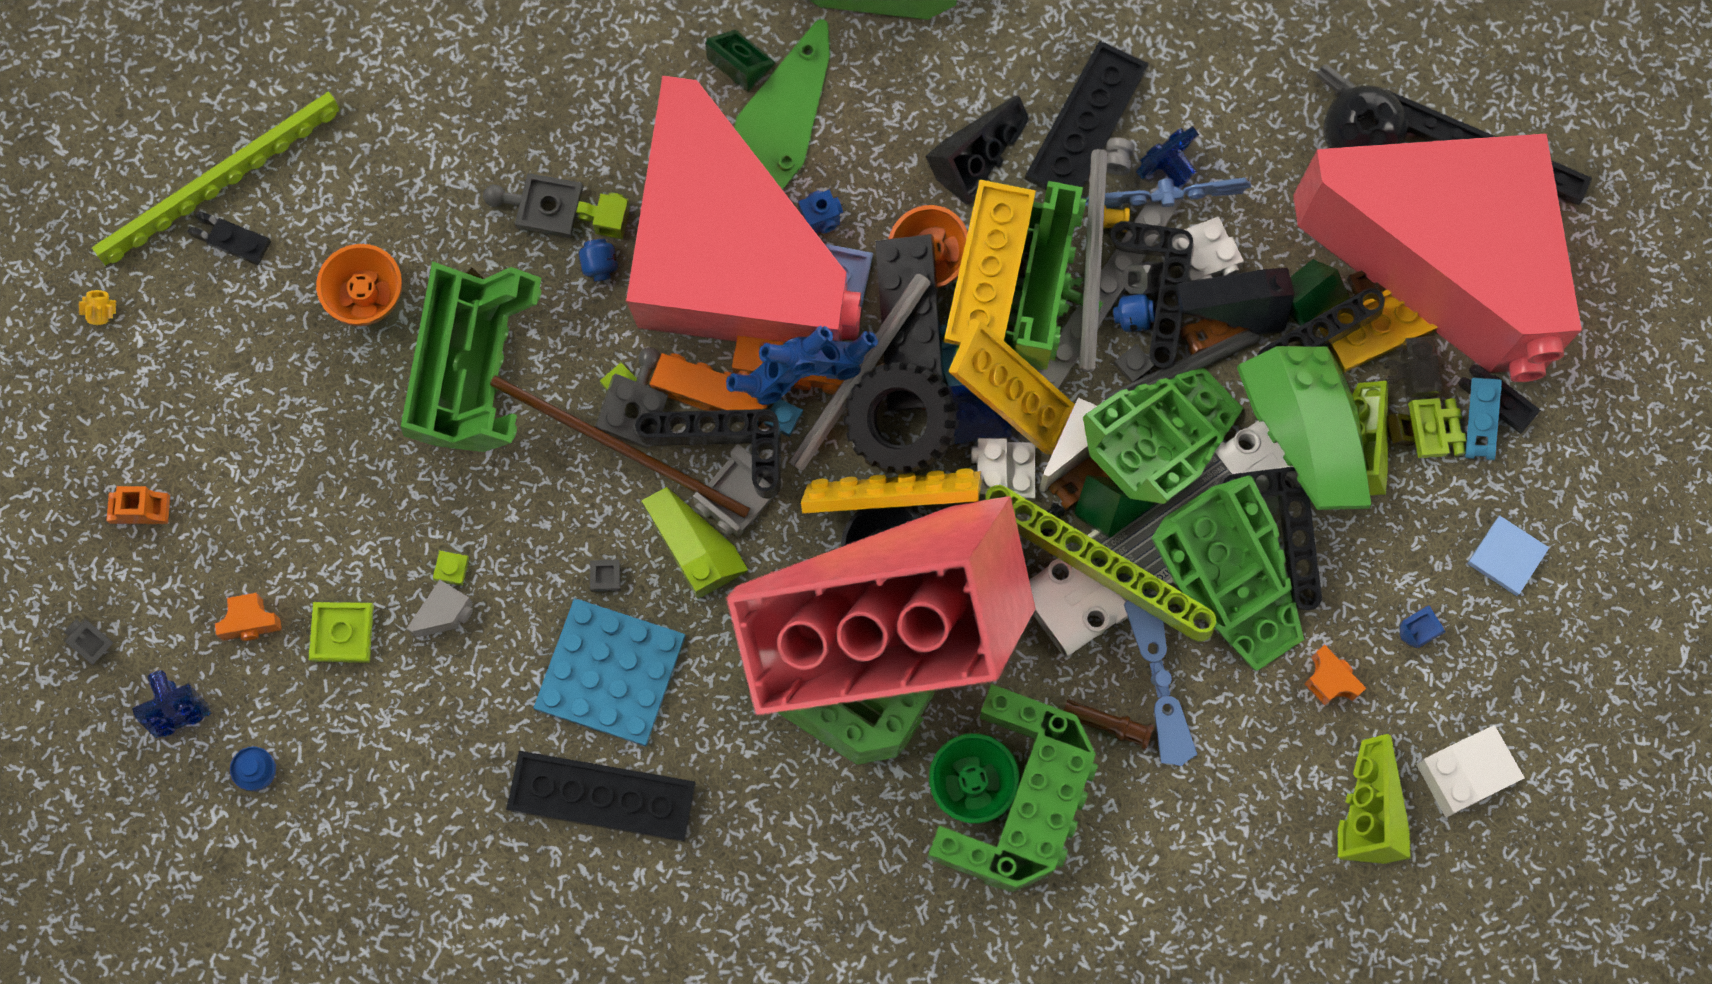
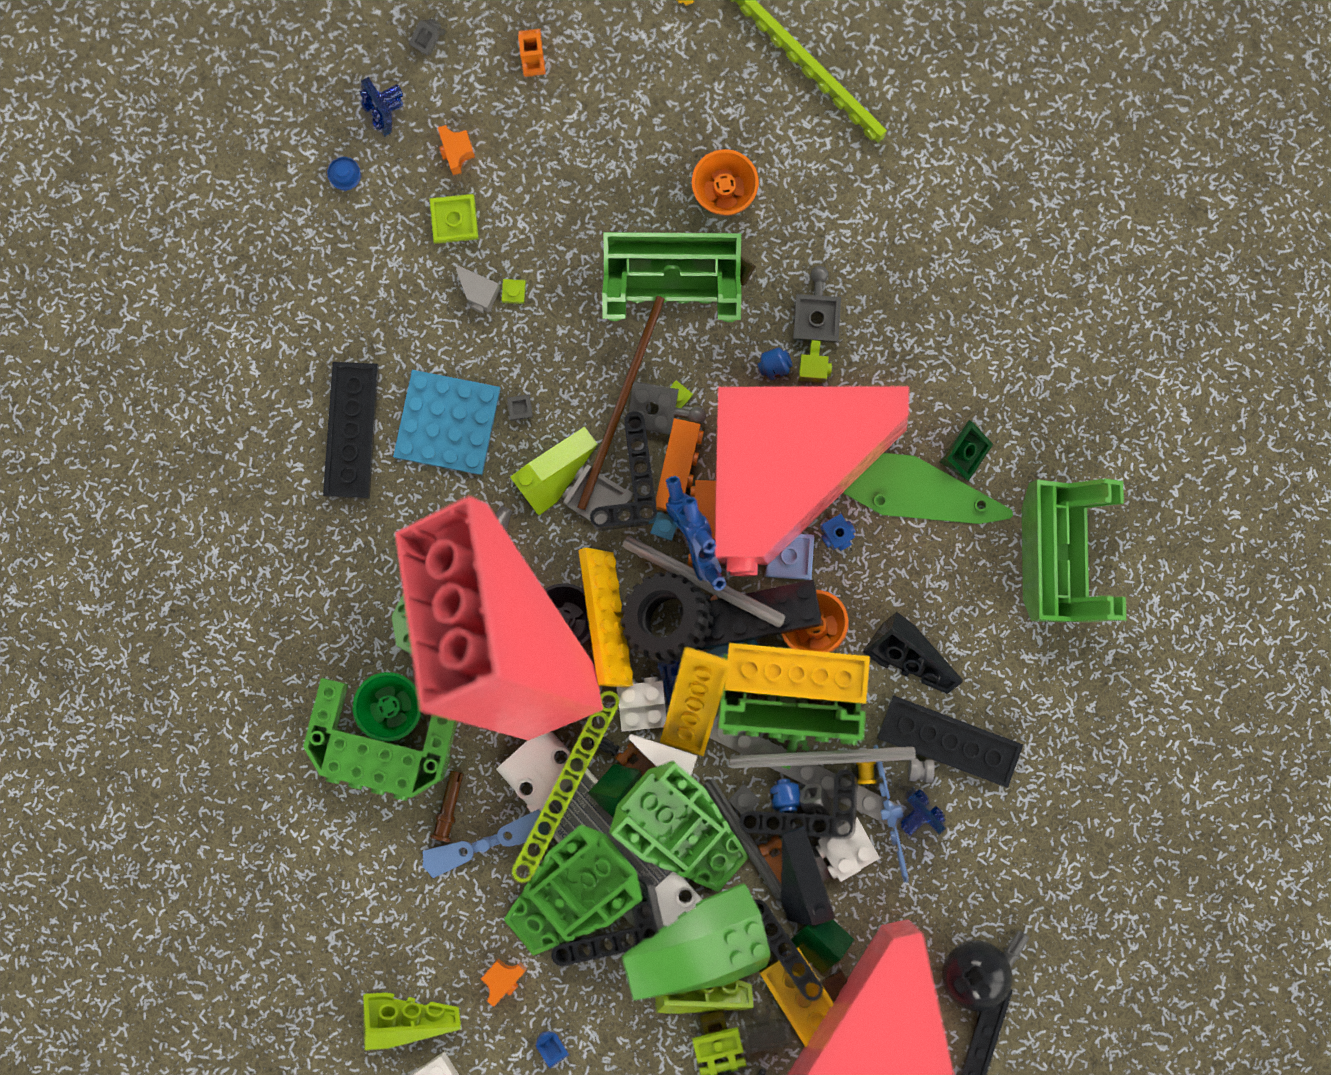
camera: 85 degrees right, 10 degrees up
black hinge [187,211,271,266] -> none

